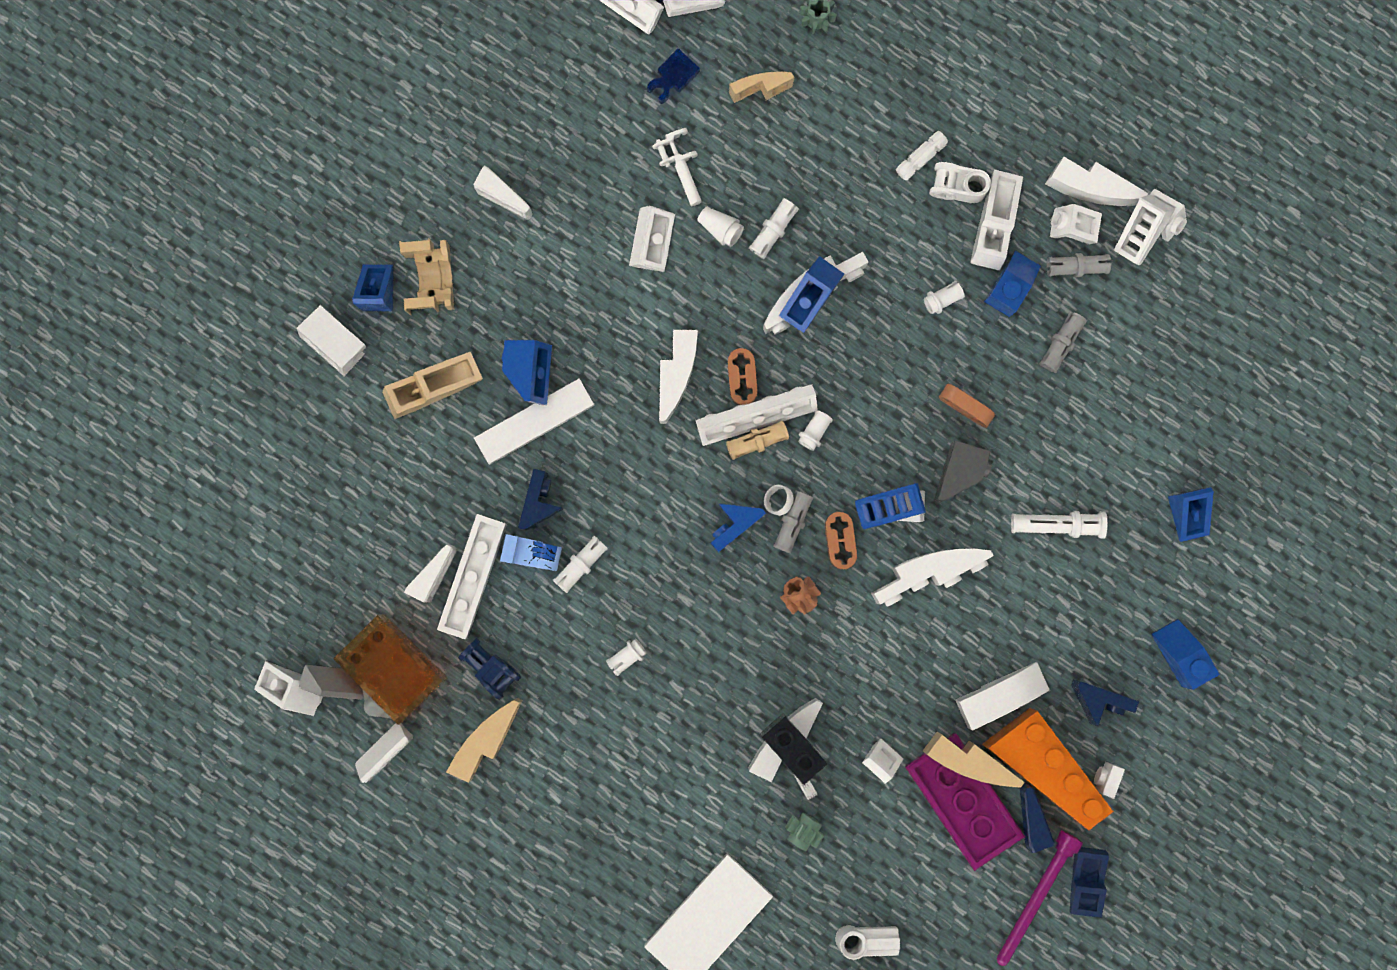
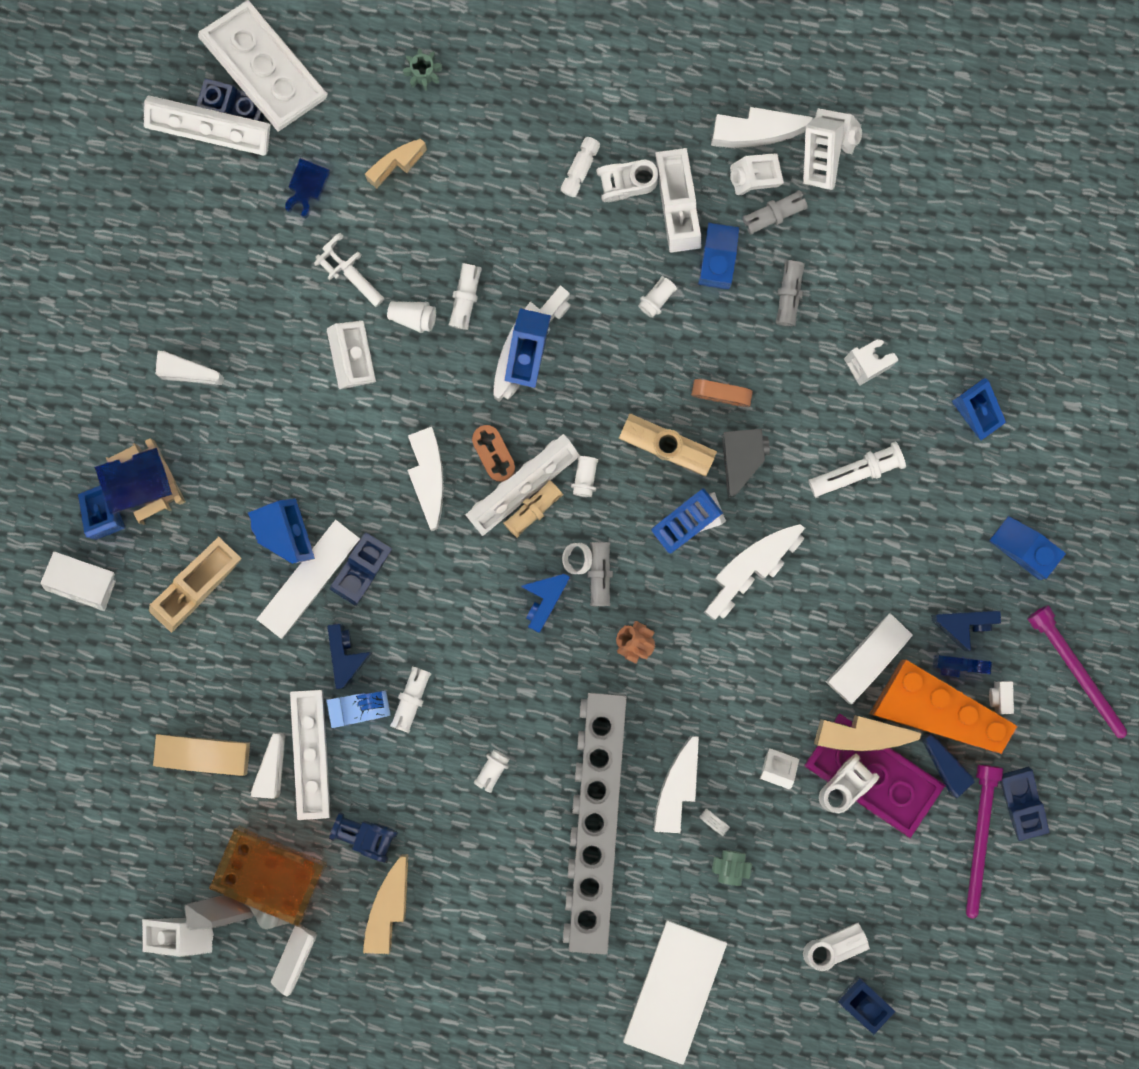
camera: 25 degrees left, 0 degrees up
black brick [760,713,827,785] -> none
nougat beam [825,512,857,569] -> none
none -> clear blue brick [95,448,172,514]
none -> tan slope [153,734,250,776]
none -> dark blue slope [330,532,392,606]
none -> light grey brick [563,693,627,955]
none -> tan piece [619,414,717,477]
none -> white piece [819,754,879,813]
none -> white hinge [844,340,898,386]
none -> clear blue plate [933,655,992,677]
none -> magenta piece [1027,605,1127,738]

